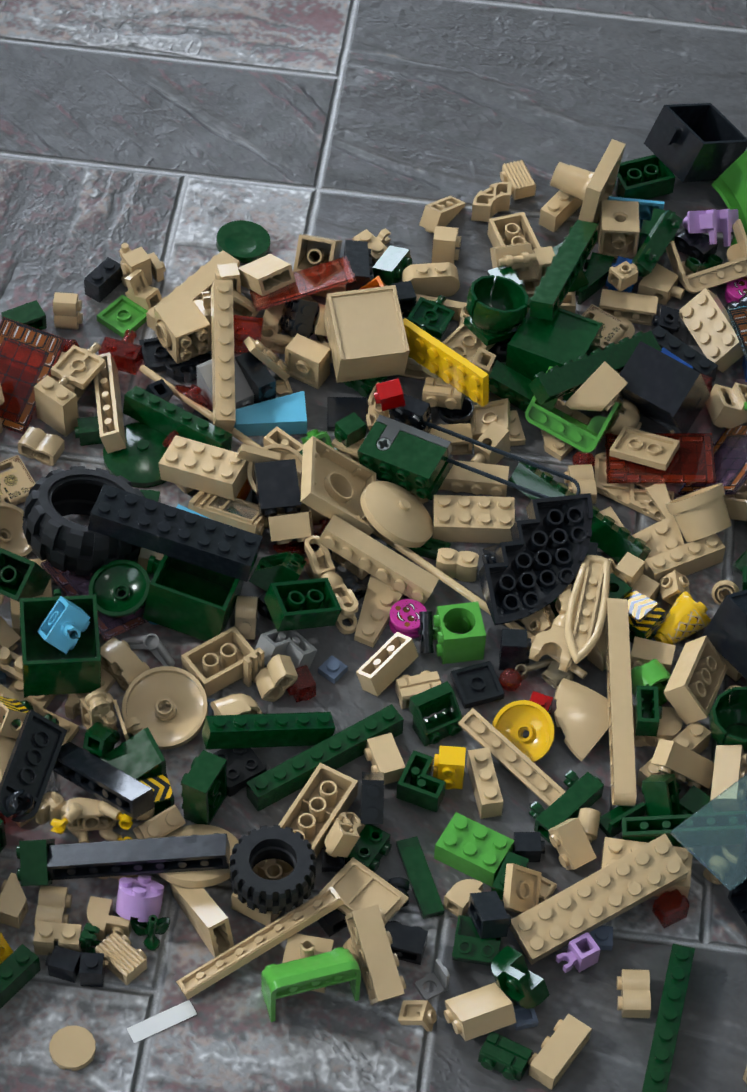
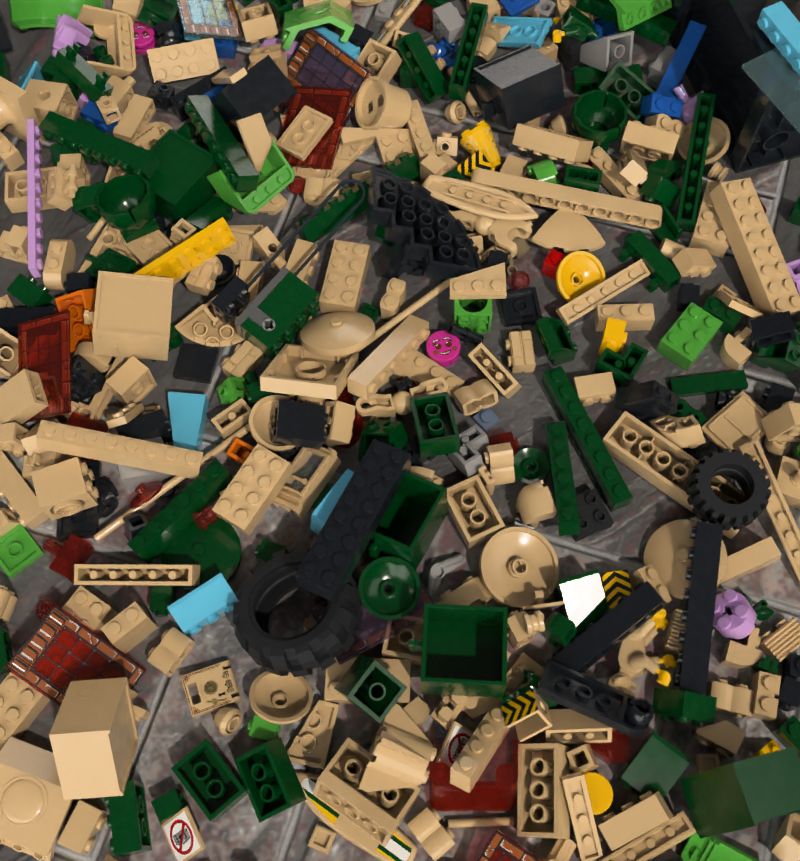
camera: 75 degrees left, 15 degrees up
medium azure brick [37,596,90,654] -> none
tan plate [50,342,106,390] -> none
dark green brick [181,750,227,825] -> none
tan tile [236,444,281,463] -> none
dark green brick [334,412,366,448] -> none
red brick [373,378,405,411] -> none
none -> lavender plate [27,119,44,278]
none -> medium azure slope [167,573,239,637]
none -> tan tile [211,67,247,84]
none -> tan wing [449,262,507,300]
none -> tan brick [453,379,499,416]
none -> dark green dish [514,448,550,485]

